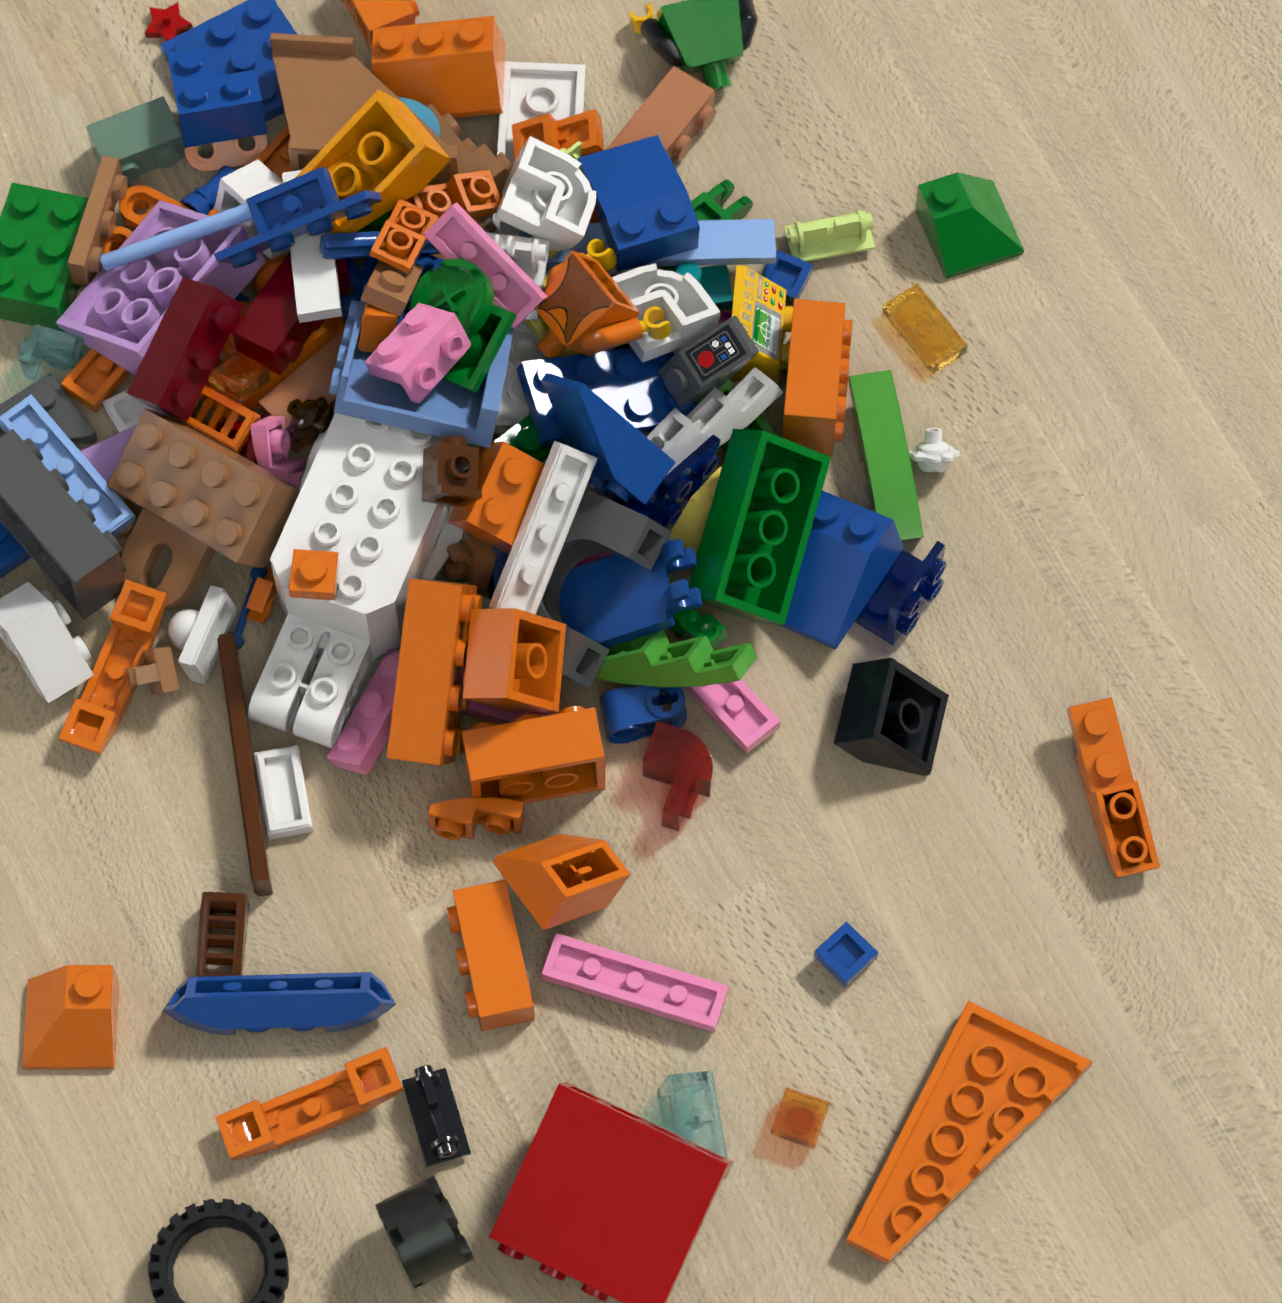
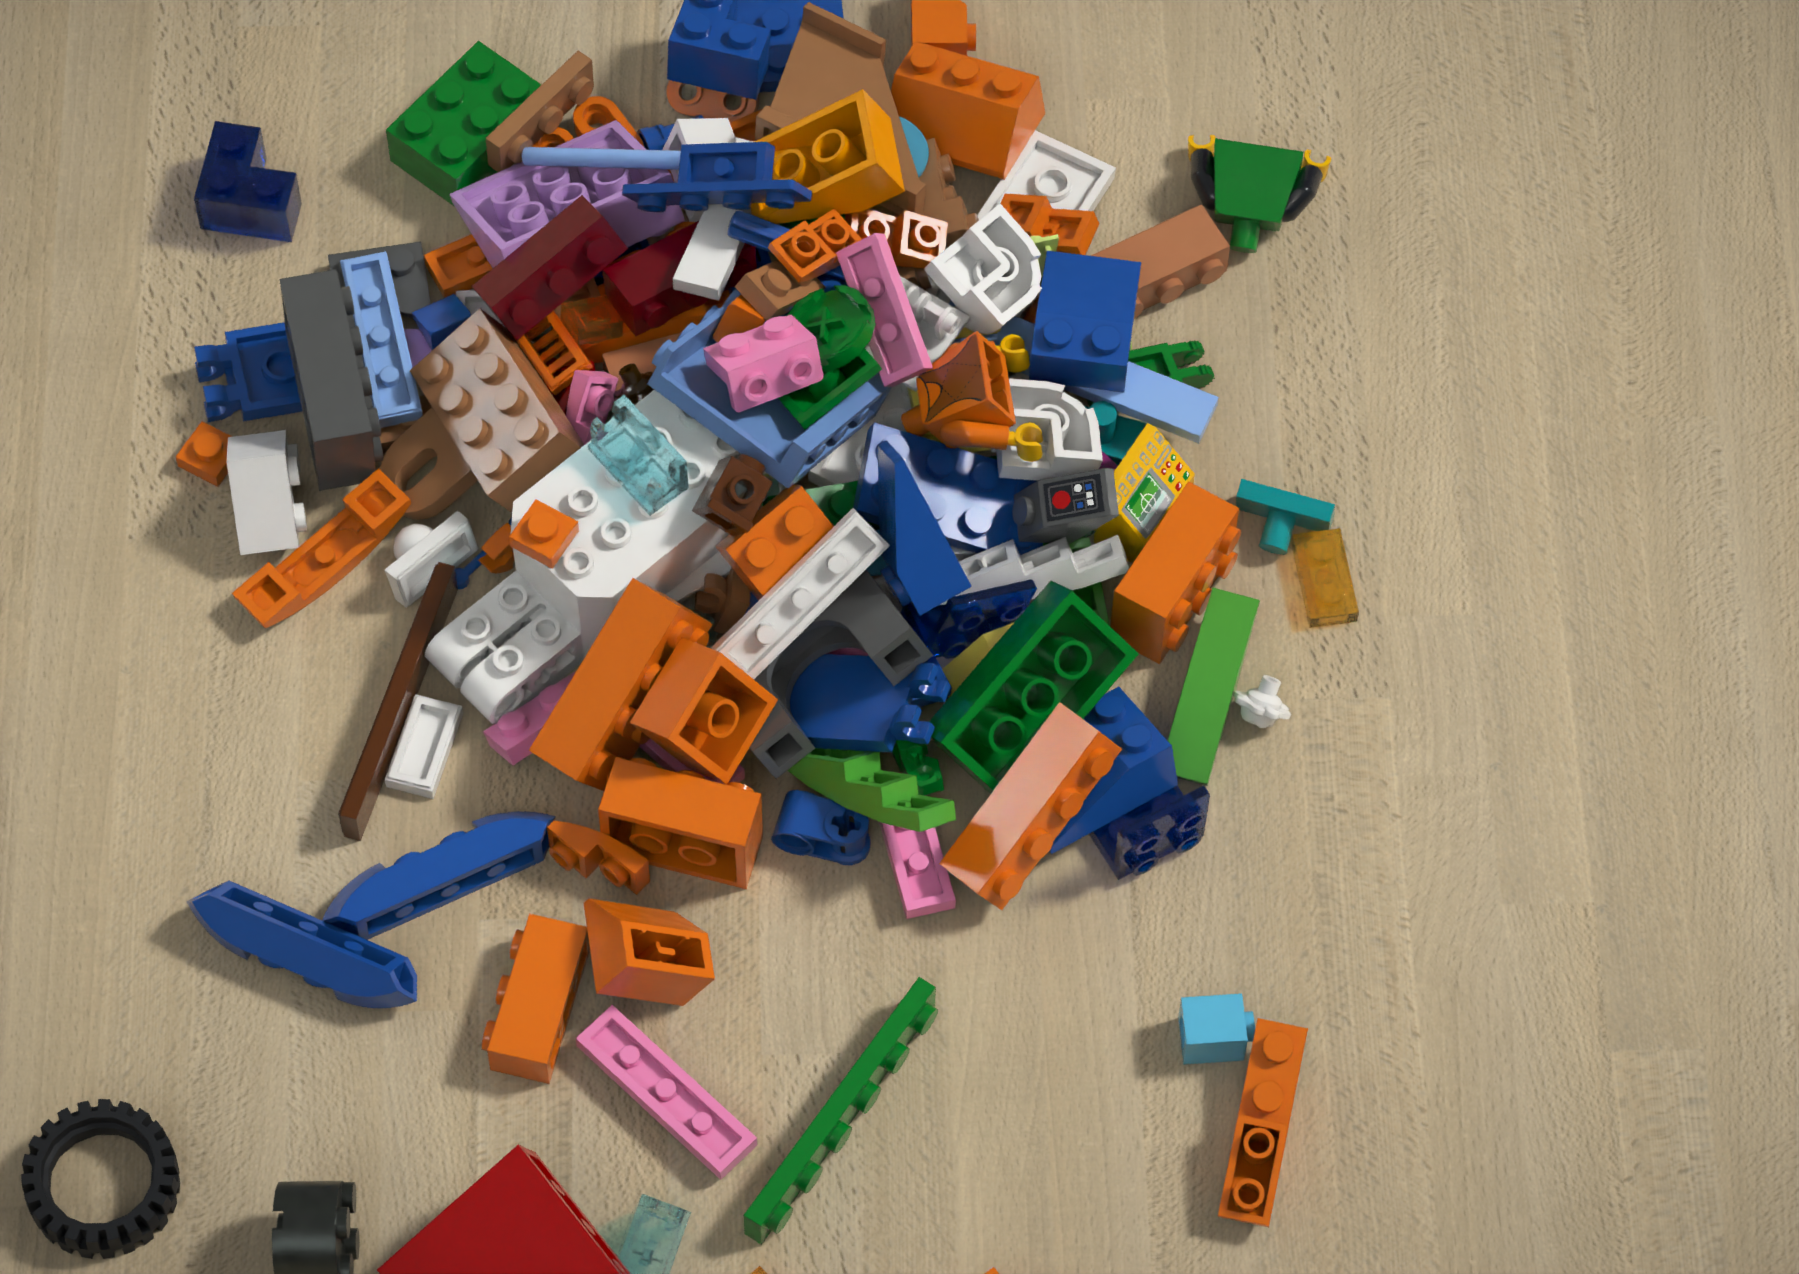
camera: 25 degrees right, 5 degrees down
clear light blue bracket [18,324,87,380] -> none
orange slope [22,965,120,1069] -> none
sand green brick [86,96,186,182] -> none
medium nougat tile [126,646,180,694] -> none
reddish brown slope [196,892,250,977] -> none
orange slope [215,1046,404,1160] -> none
black hinge [402,1065,471,1167] -> none
clear red brick [643,721,713,832] -> none
blue plate [761,249,813,305] -> none
yellowish green hinge [784,210,875,262] -> none
blue plate [814,921,878,988] -> none
black slope [833,657,949,776] -> none
green slope [915,172,1024,279] -> none
none -> blue brick [322,811,556,940]
none -> blue slope [412,294,472,350]
none -> clear light blue hinge [588,395,689,516]
none -> green plate [743,977,938,1245]
none -> orange brick [939,702,1122,910]
none -> medium azure brick [1178,993,1255,1065]
none -> teal tile [1236,479,1335,555]

